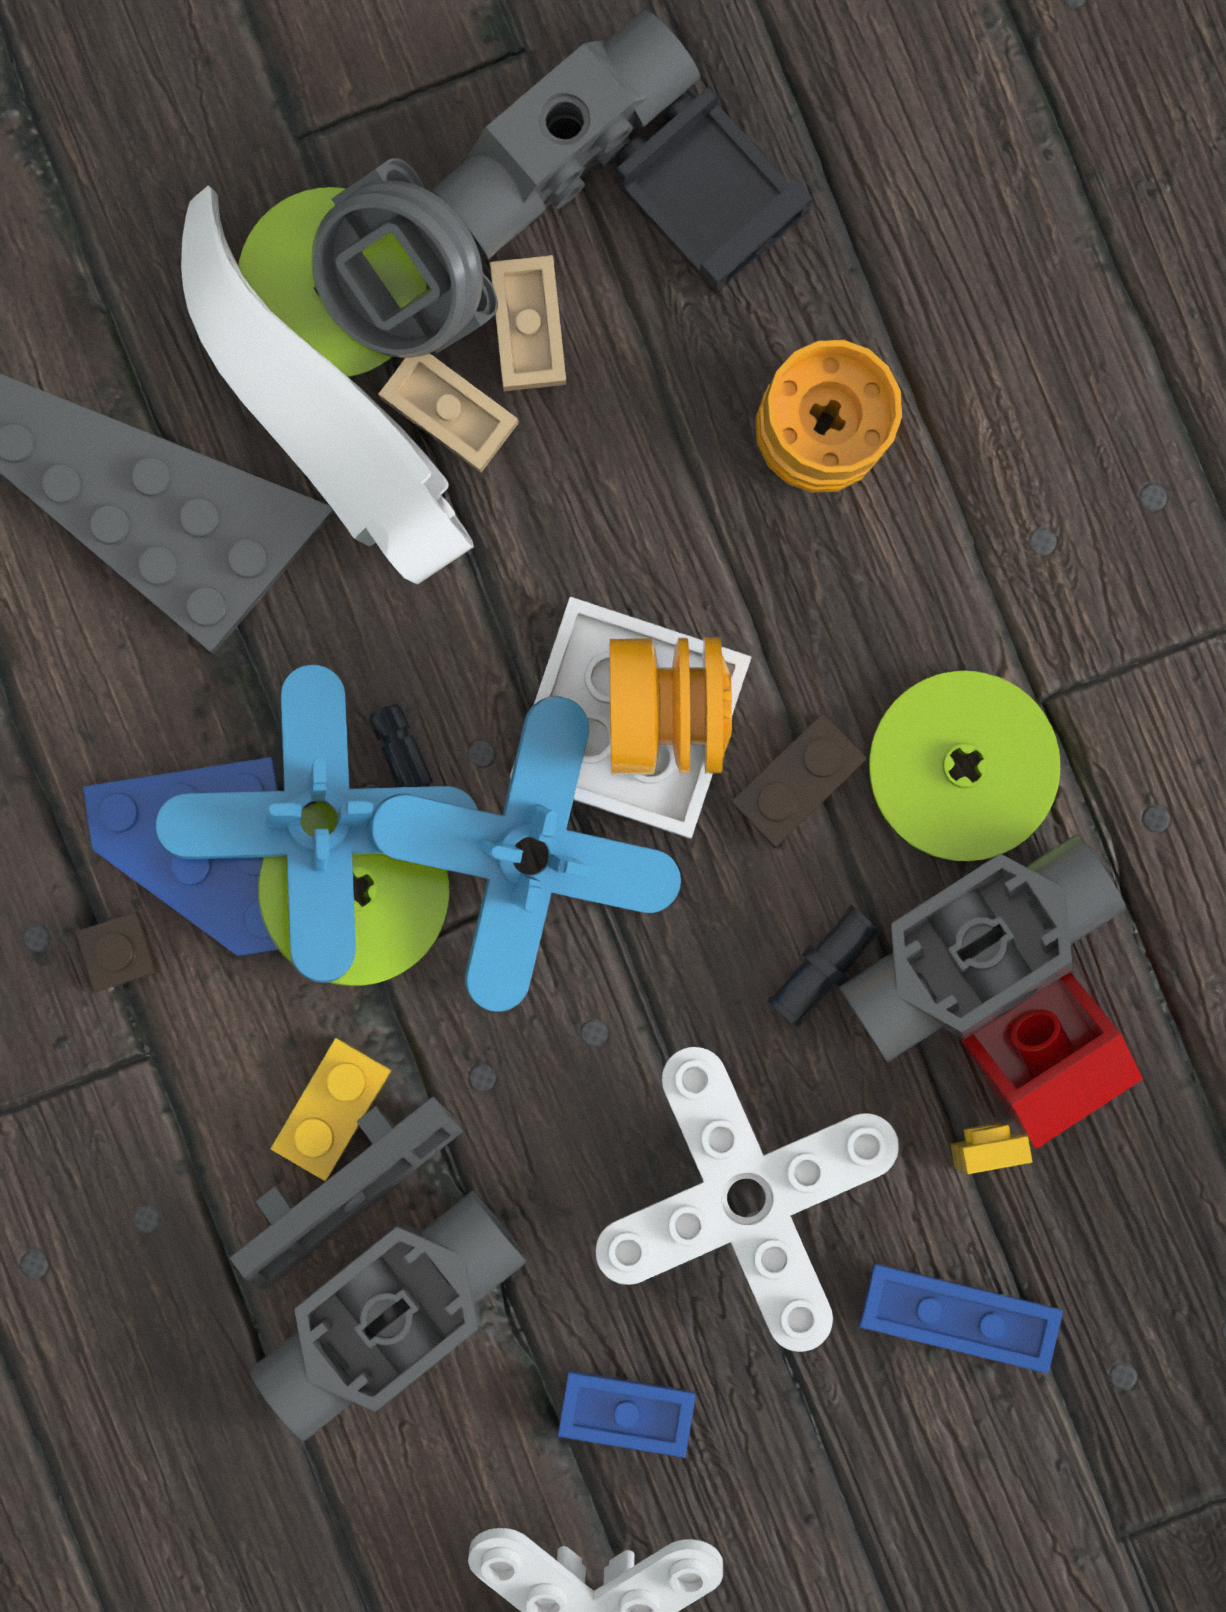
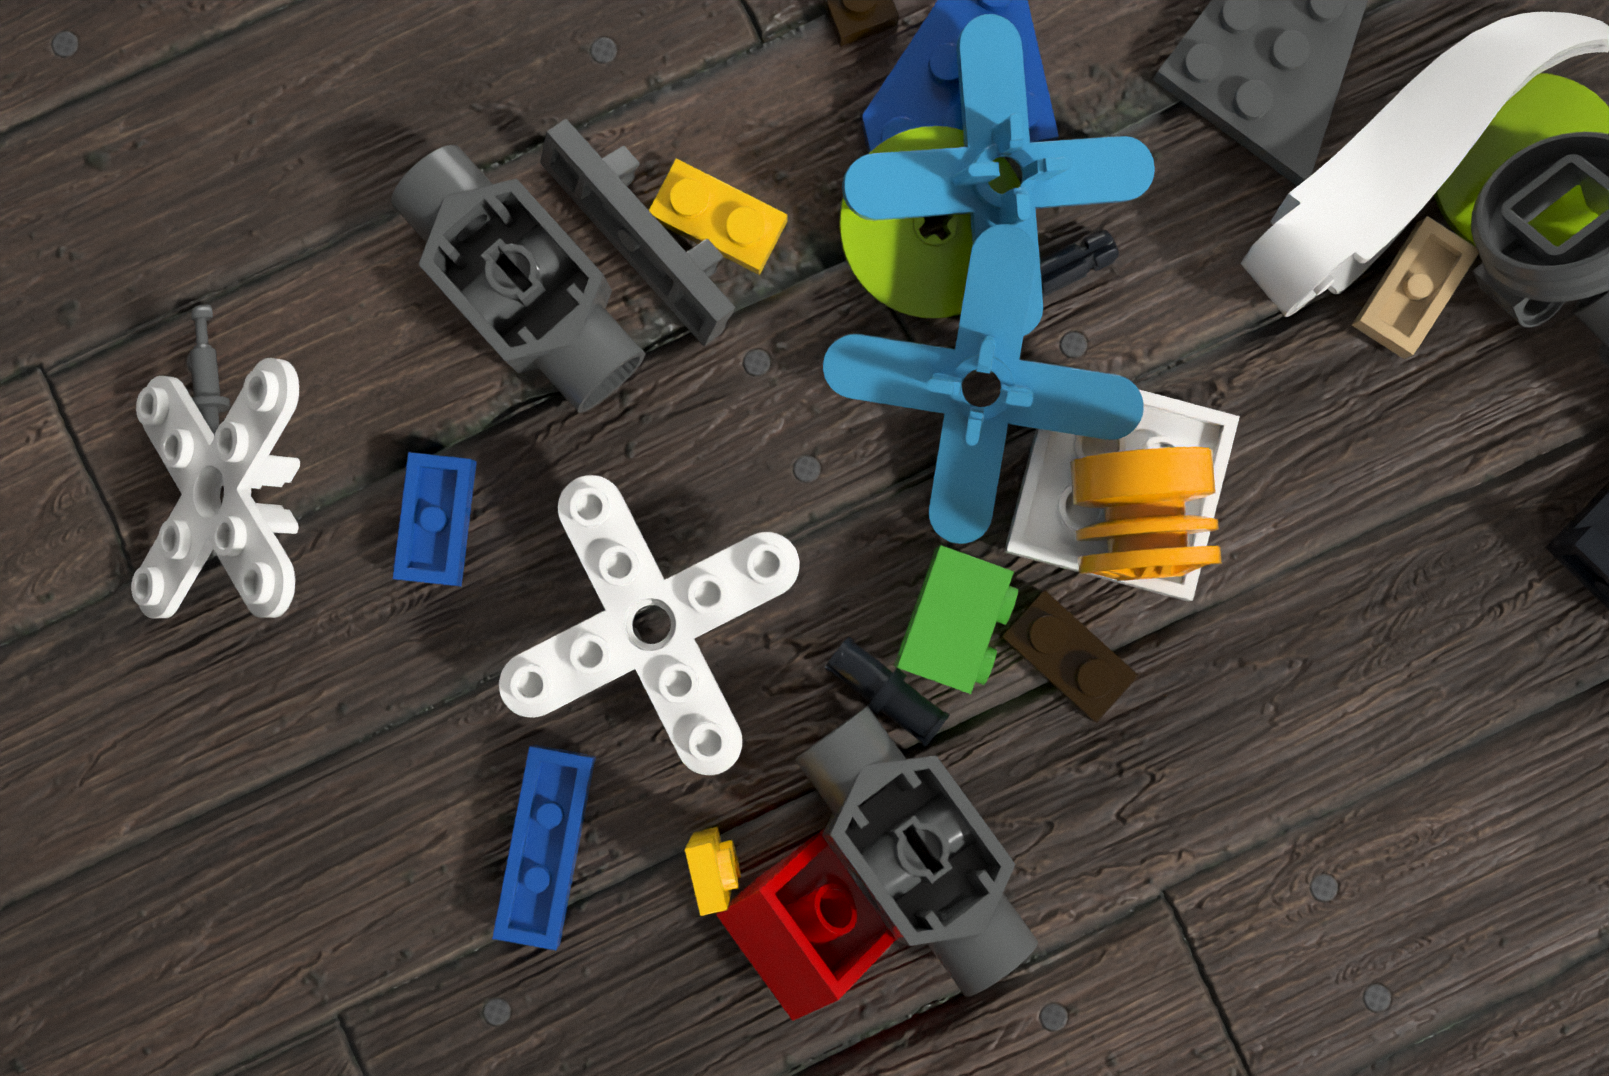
camera: 85 degrees right, 0 degrees up
tan plate [490,255,567,391] -> none
light orange wheel [755,340,902,493] -> none
lime piece [869,671,1060,862] -> none
none -> bright green brick [894,545,1018,694]

